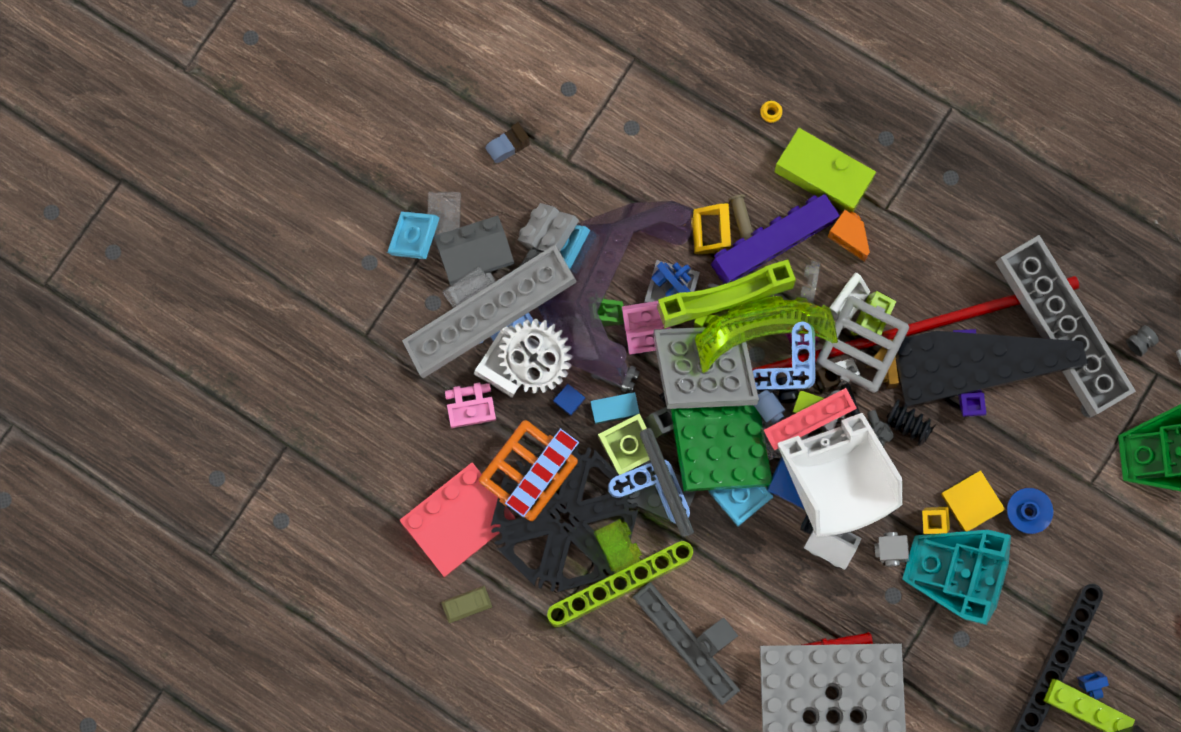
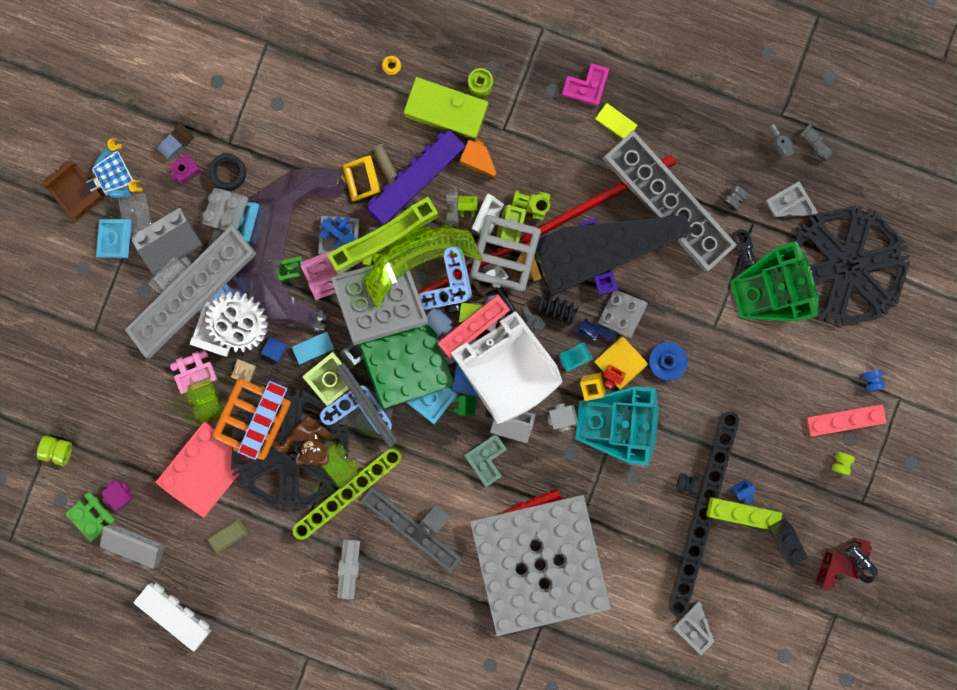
camera: 10 degrees left, 10 degrees up
none -> lime wheel [37,436,72,466]
none -> reddish brown panel [42,161,105,222]
none -> bright green plate [65,492,115,542]
none -> torso [86,138,143,199]
none -> light grey slope [100,524,166,570]
none -> magenta brick [101,480,135,511]
none -> white brick [134,583,211,652]
none -> magenta brick [169,154,202,184]
none -> clear neon green brick [185,377,224,423]
none -> black tyre [209,153,246,191]
none -> tan tile [231,359,256,382]
none -> reddish brown animal [272,416,333,466]
none -> light grey piece [337,539,360,599]
none -> green tile [453,396,475,416]
none -> lime tile [458,196,477,217]
none -> sand green plate [464,434,507,487]
none -> lime wheel [468,68,493,98]
none -> lime connector [512,190,551,221]
none -> teal bracket [559,342,593,372]
none -> dark pink plate [562,63,609,106]
none -> clear blue connector [577,317,618,343]
none -> neon yellow tile [595,103,637,139]
none -> light grey plate [598,291,648,338]
none -> red tile [604,364,626,389]
none -> black wheel [676,473,700,495]
none -> black connector [732,229,757,268]

